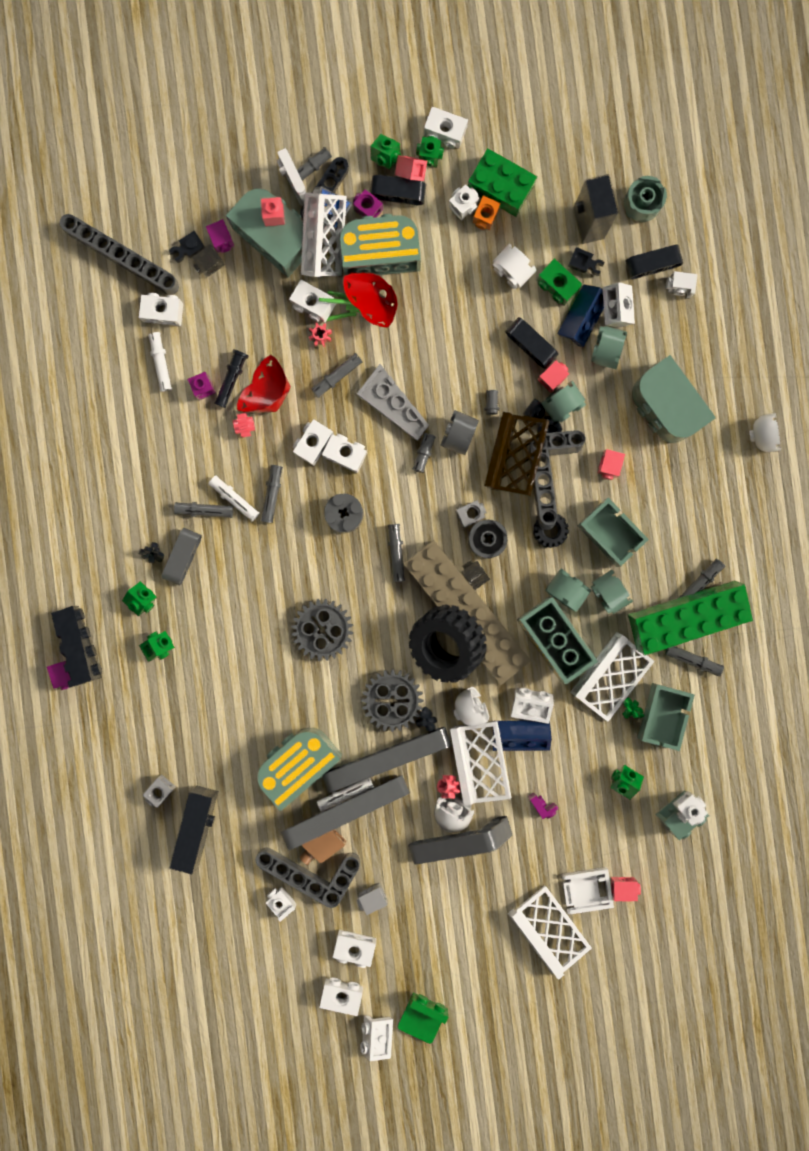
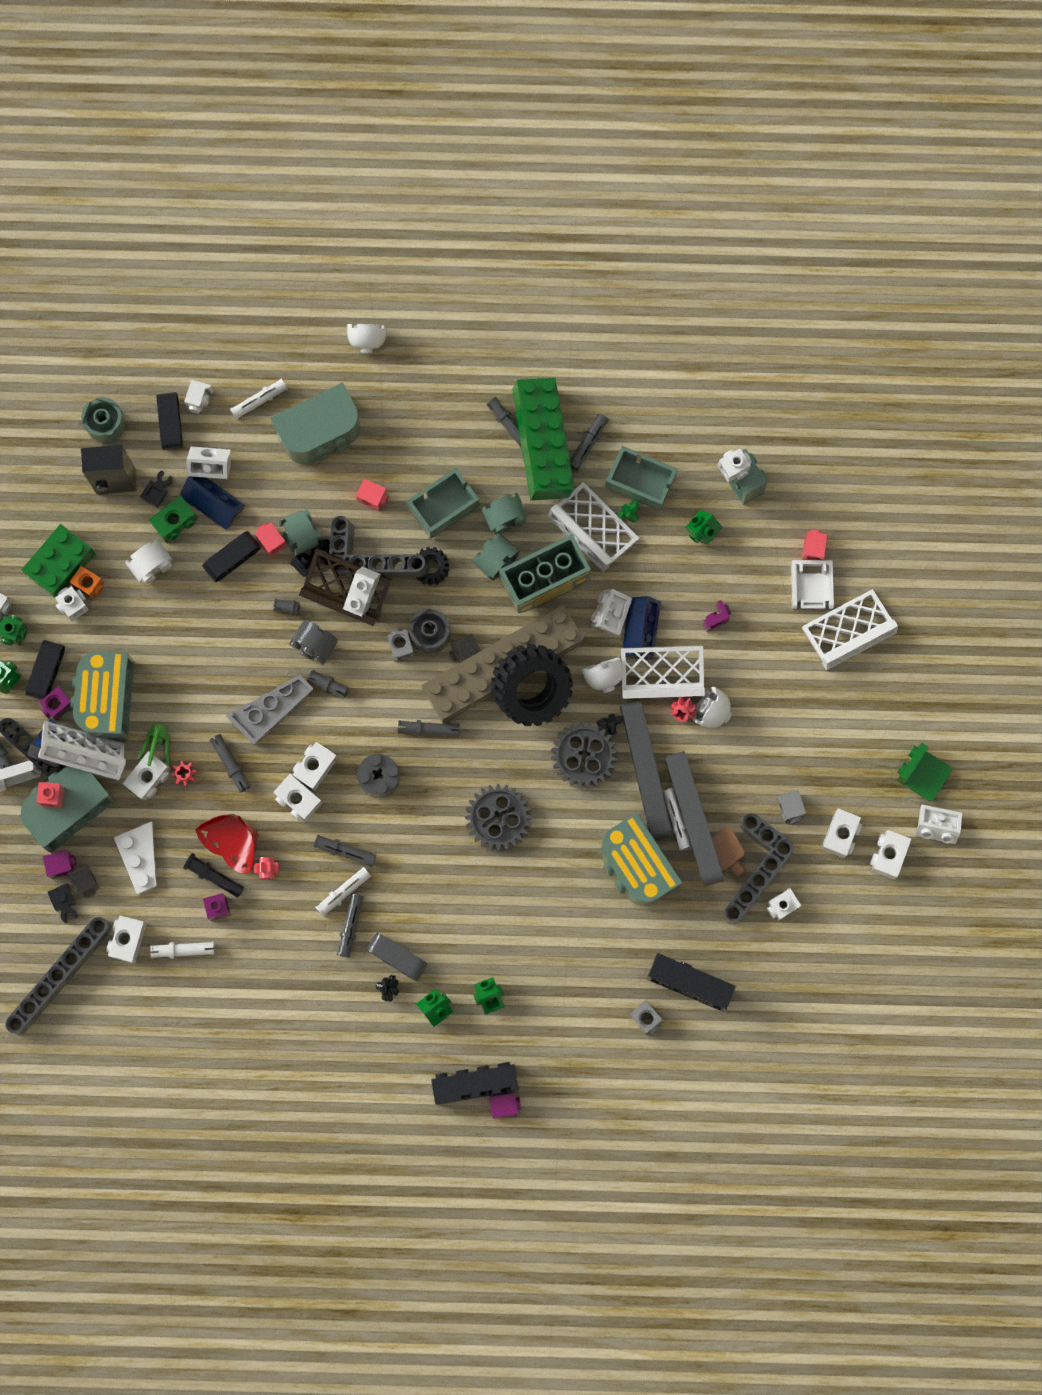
camera: 80 degrees left, 10 degrees down
red piece [343,273,398,328] -> none
coral brick [395,155,427,181] -> none
dark grey beam [408,816,513,865] -> none
sand green brick [591,326,627,370] -> none
none -> white wing [114,821,157,895]
none -> white pin [230,378,288,420]
none -> white brick [343,567,381,617]

